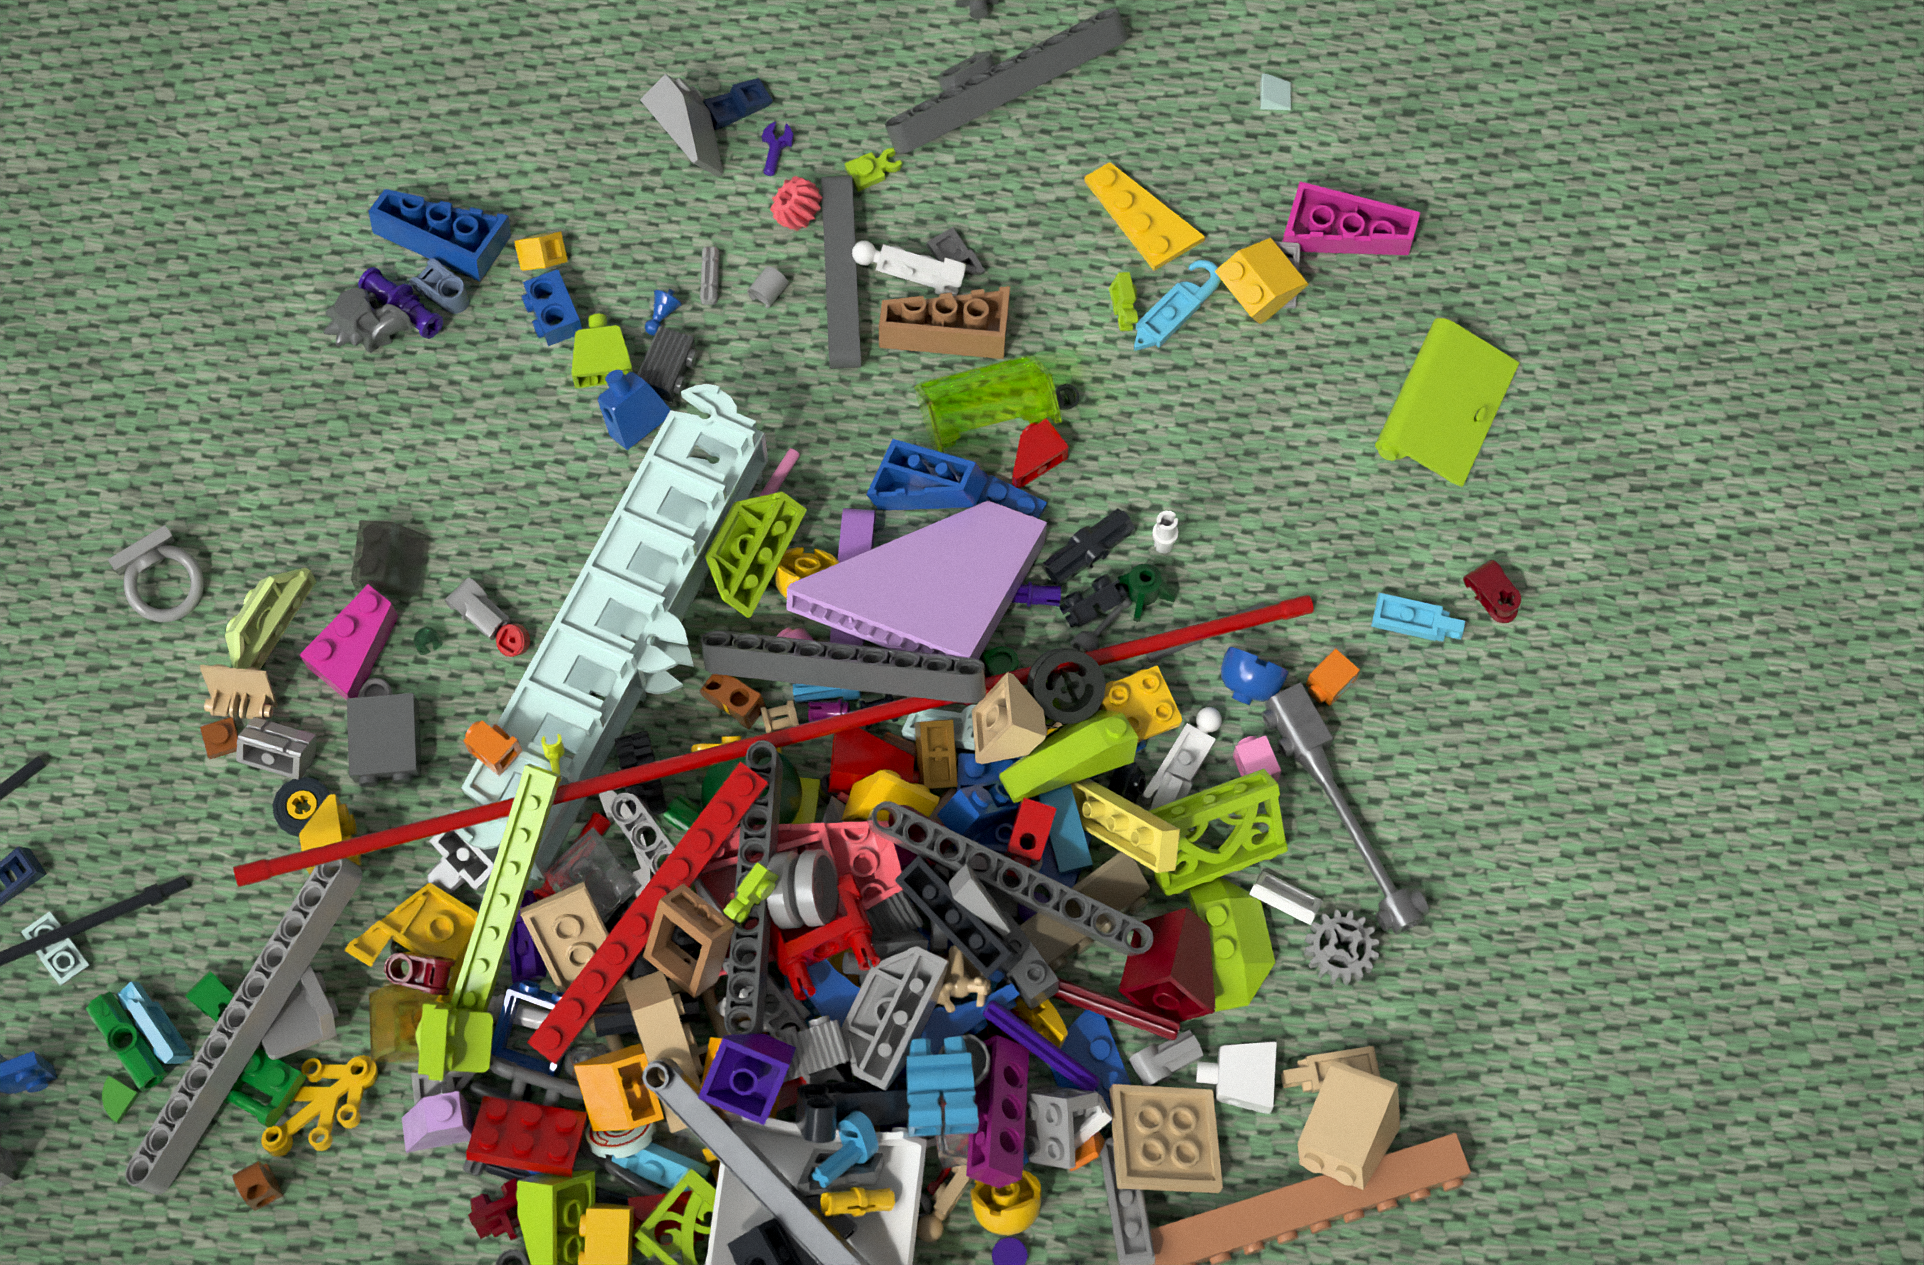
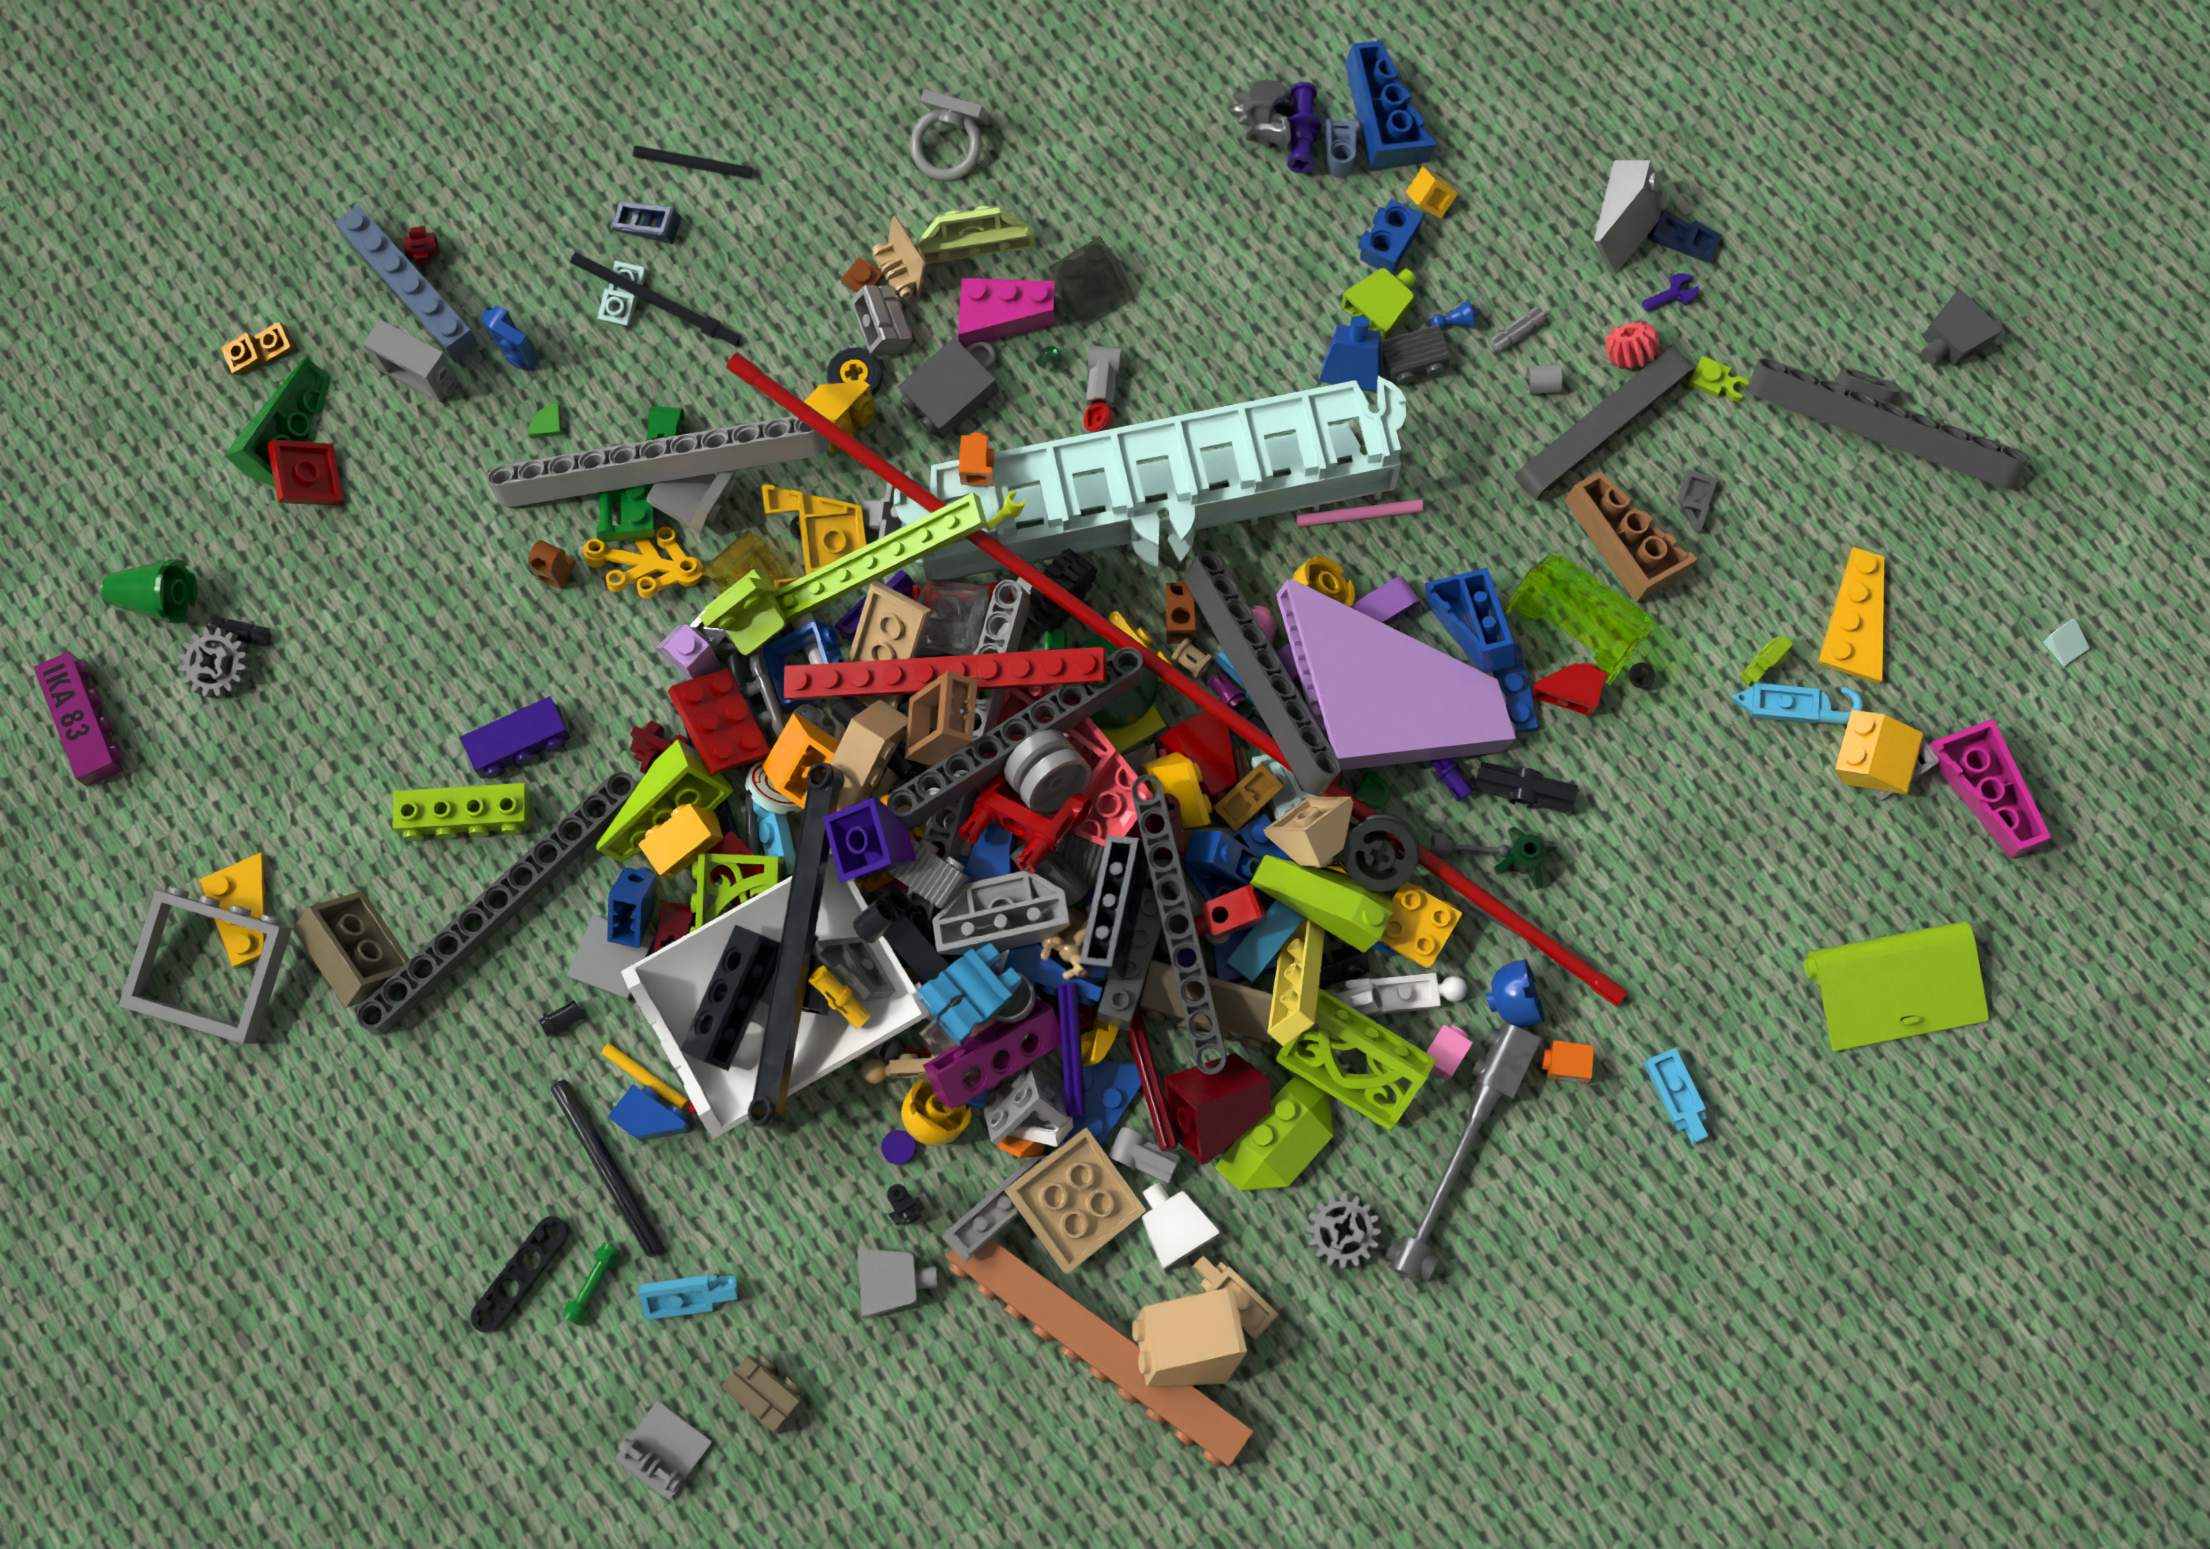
camera: 55 degrees right, 5 degrees up
green piece [85,991,168,1092] -> none
medium azure hinge [117,981,193,1064] -> none
dark red piece [384,951,456,996] -> none
lime wedge [705,491,807,618] -> none
lime plate [723,862,779,923] -> none
dark azure piece [812,1111,879,1187] -> none
white plate [852,241,966,296] -> none
light grey slope [949,864,1010,936] -> none
black hinge [1059,574,1128,628] -> none
white pin [1152,511,1178,554] -> none
white tile [1249,871,1323,925] -> none
dark red piece [1463,559,1521,623] -> none

